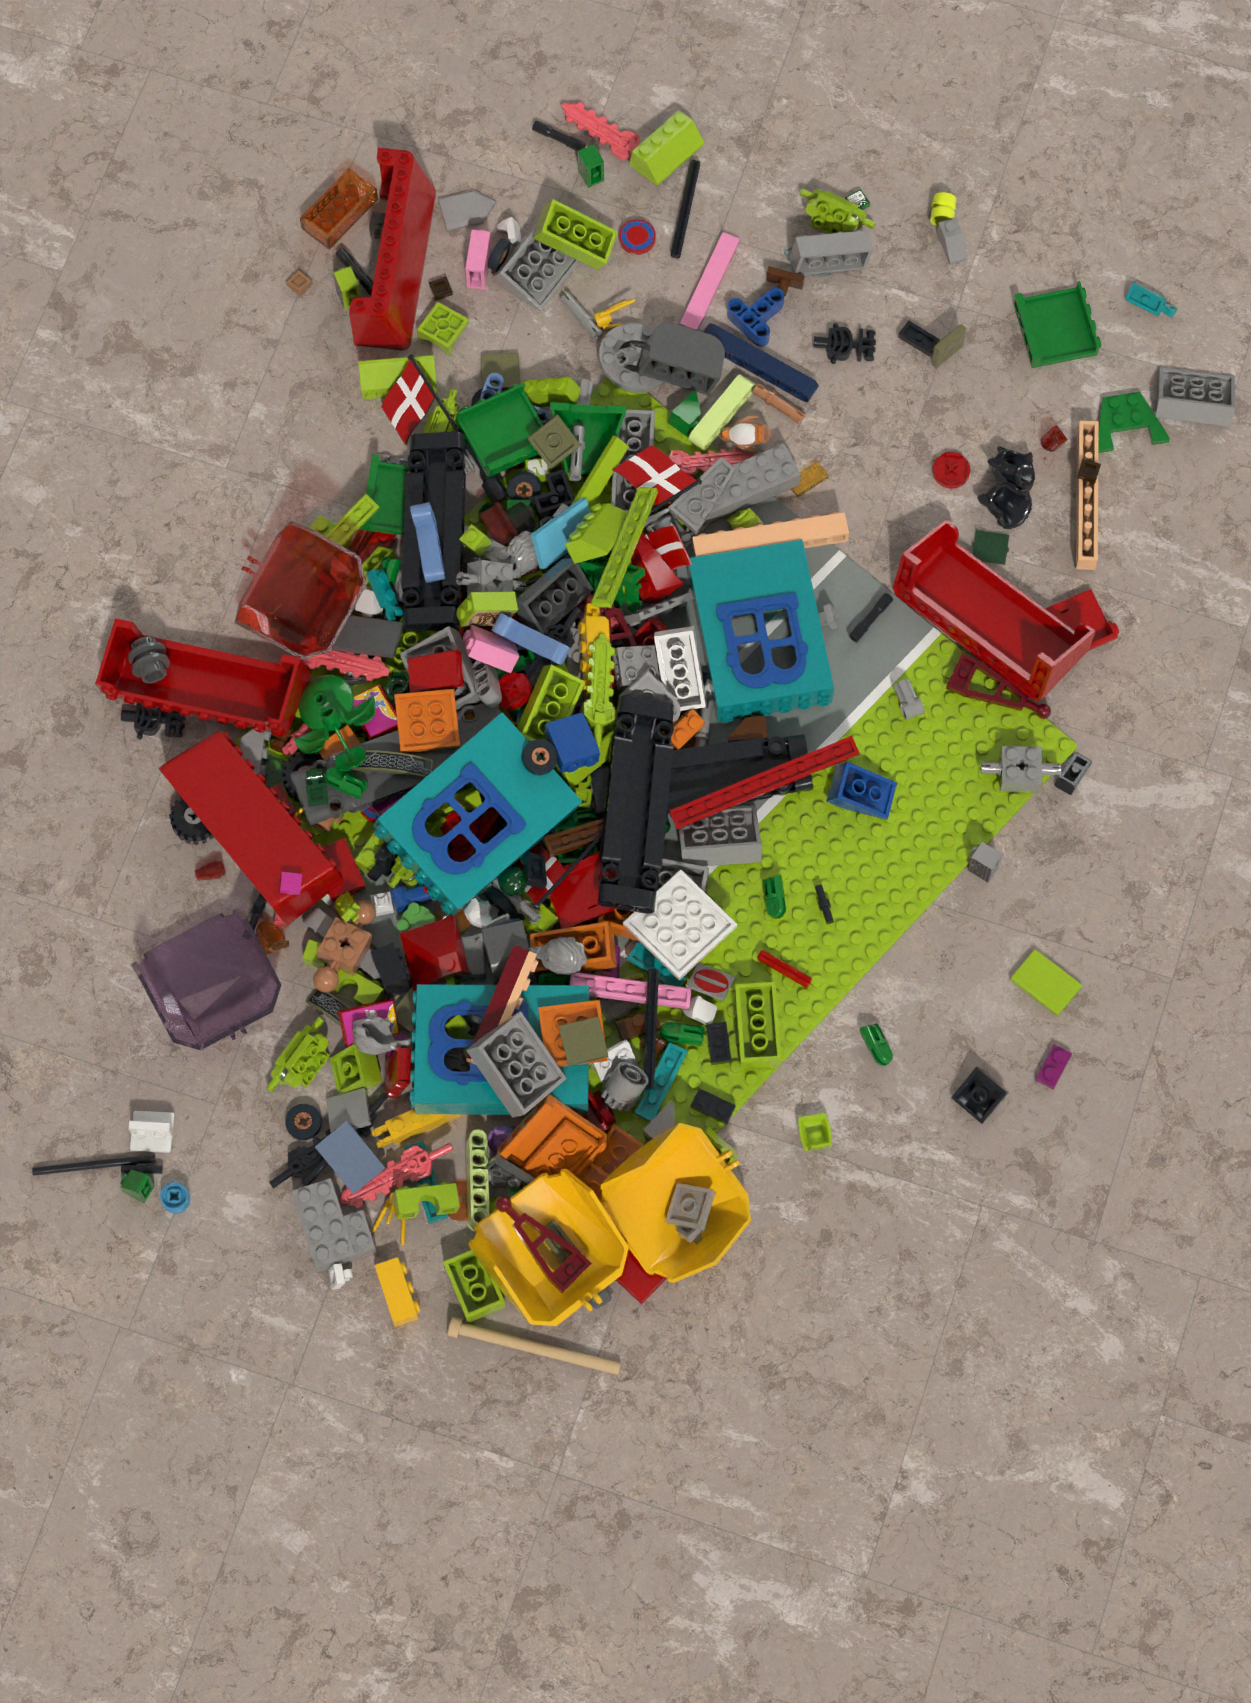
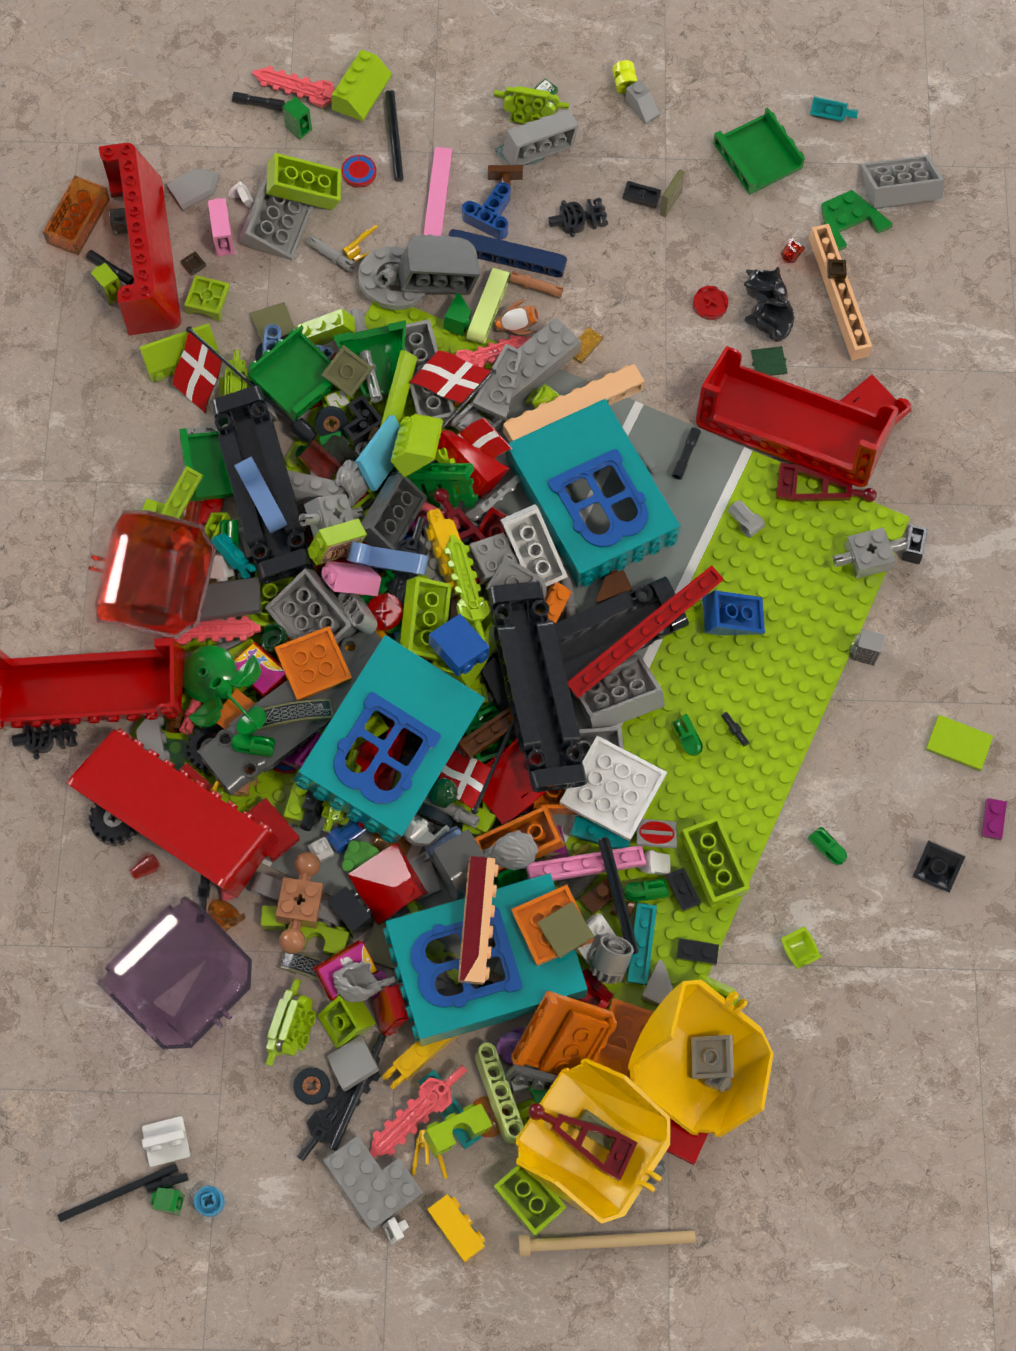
camera: 20 degrees left, 0 degrees up
dark grey piece [128,636,170,684] -> none
dark pink tile [280,872,302,895] -> none
medium nougat tile [286,270,313,296] -> none
dark green plate [306,768,329,807] -> none
sand blue tile [315,1121,386,1194] -> none
lime plate [334,891,361,922] -> none
red piece [408,649,464,693] -> none
lime brick [459,524,492,557] -> none
light grey slope [466,1011,567,1118] -> none
black bush [488,238,511,271] -> none
black bush [522,739,558,775] -> none
black plate [523,851,547,890] -> none
lime tile [591,487,658,608] -> none
red axle [757,950,812,988] -> none

